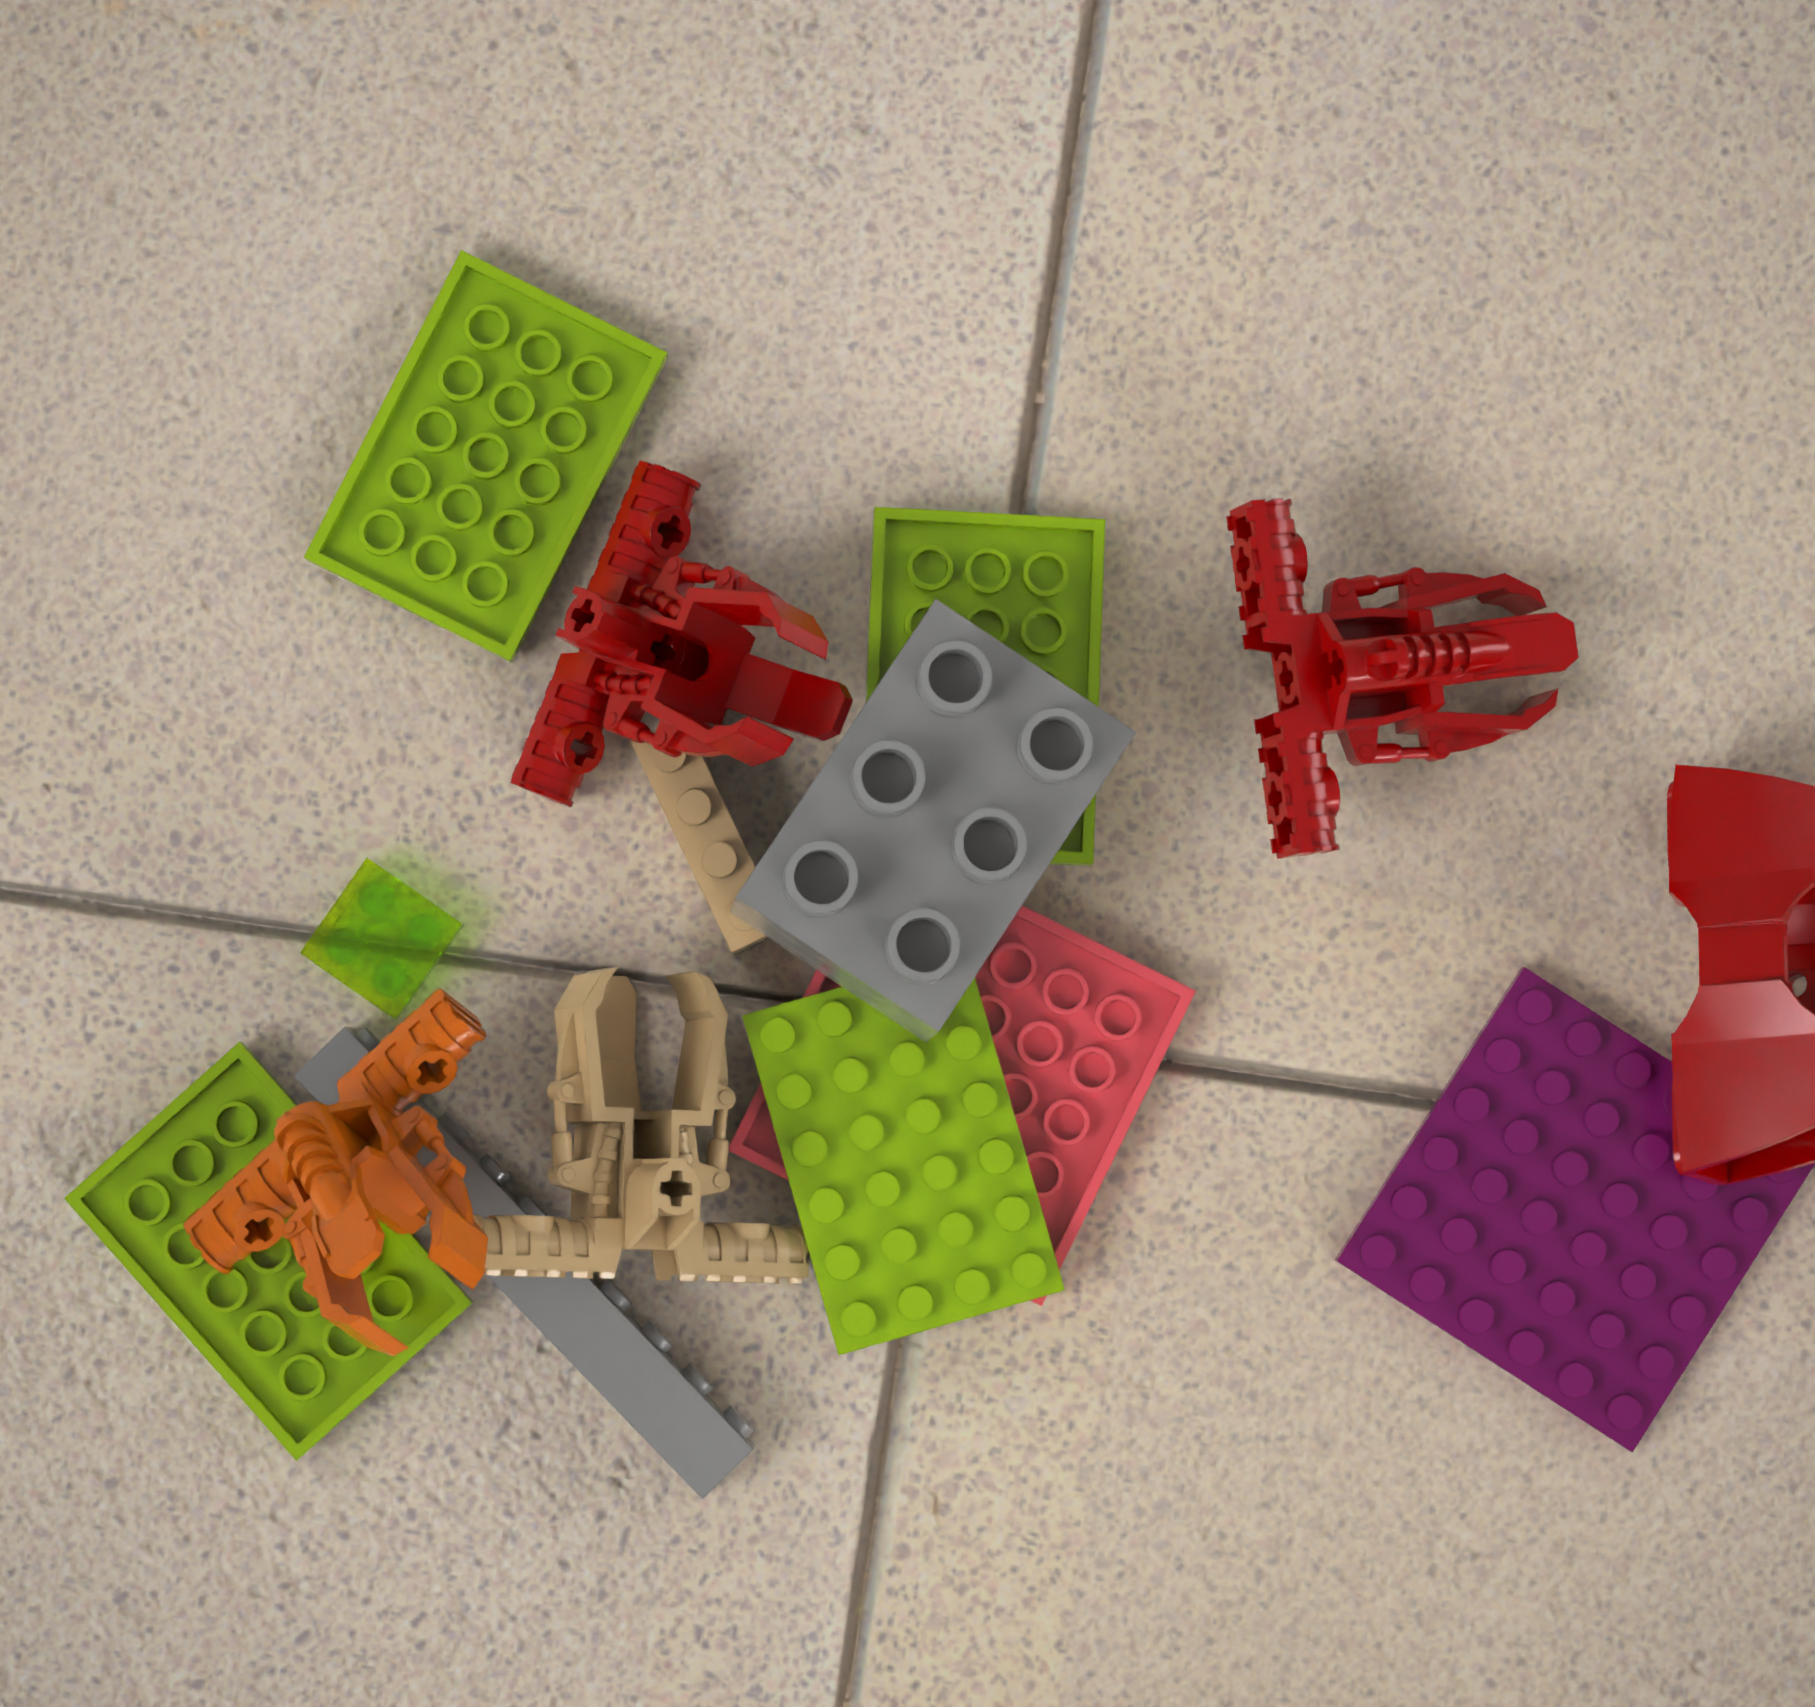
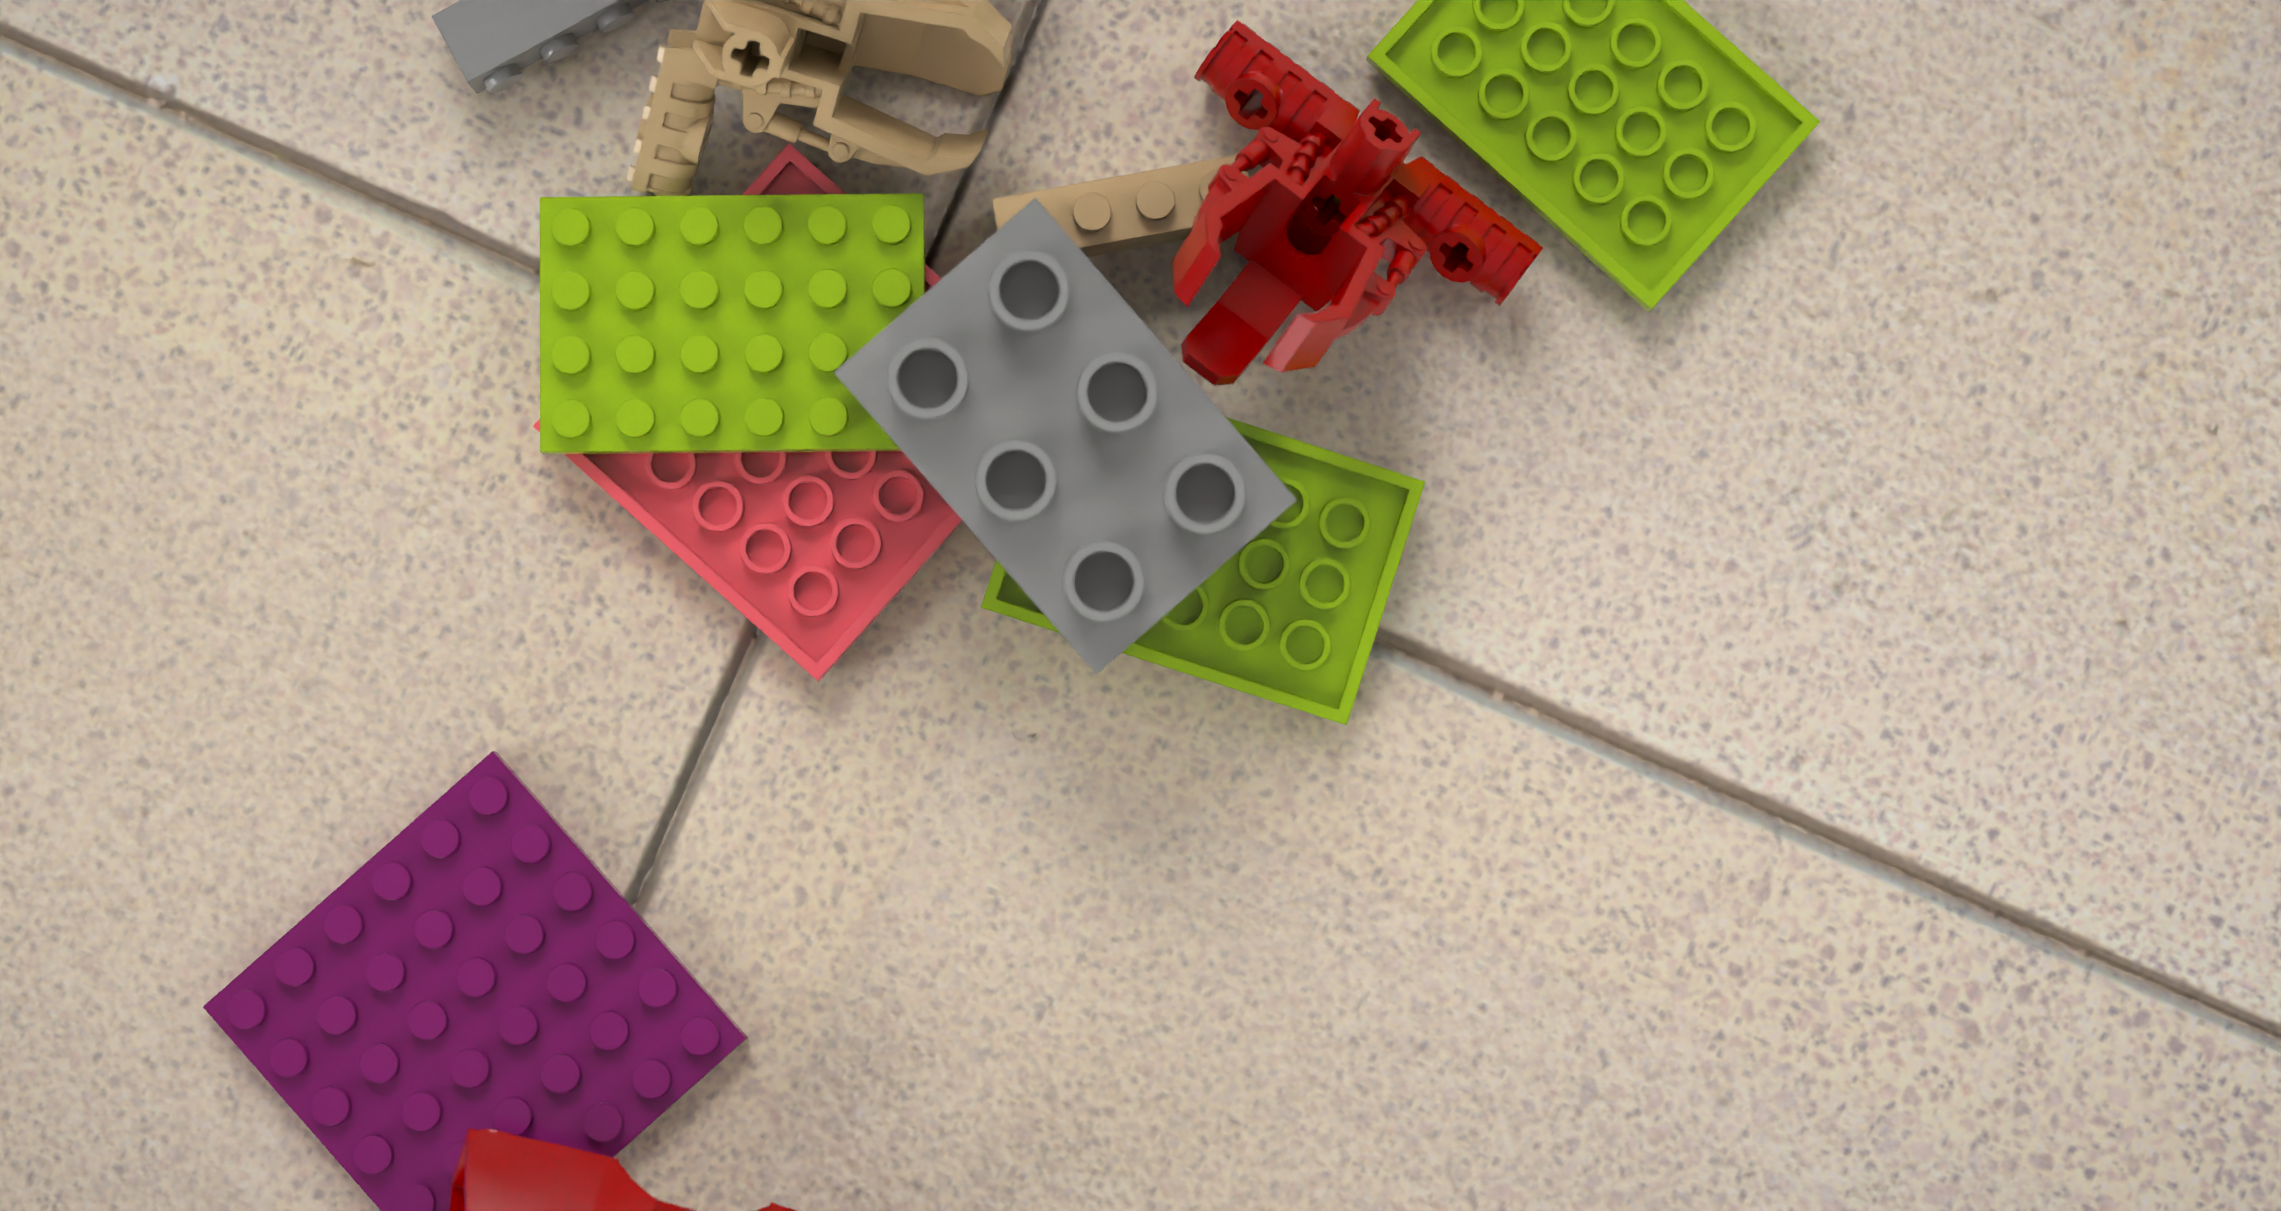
camera: 105 degrees right, 0 degrees up
red piece [1226,498,1579,859] -> none

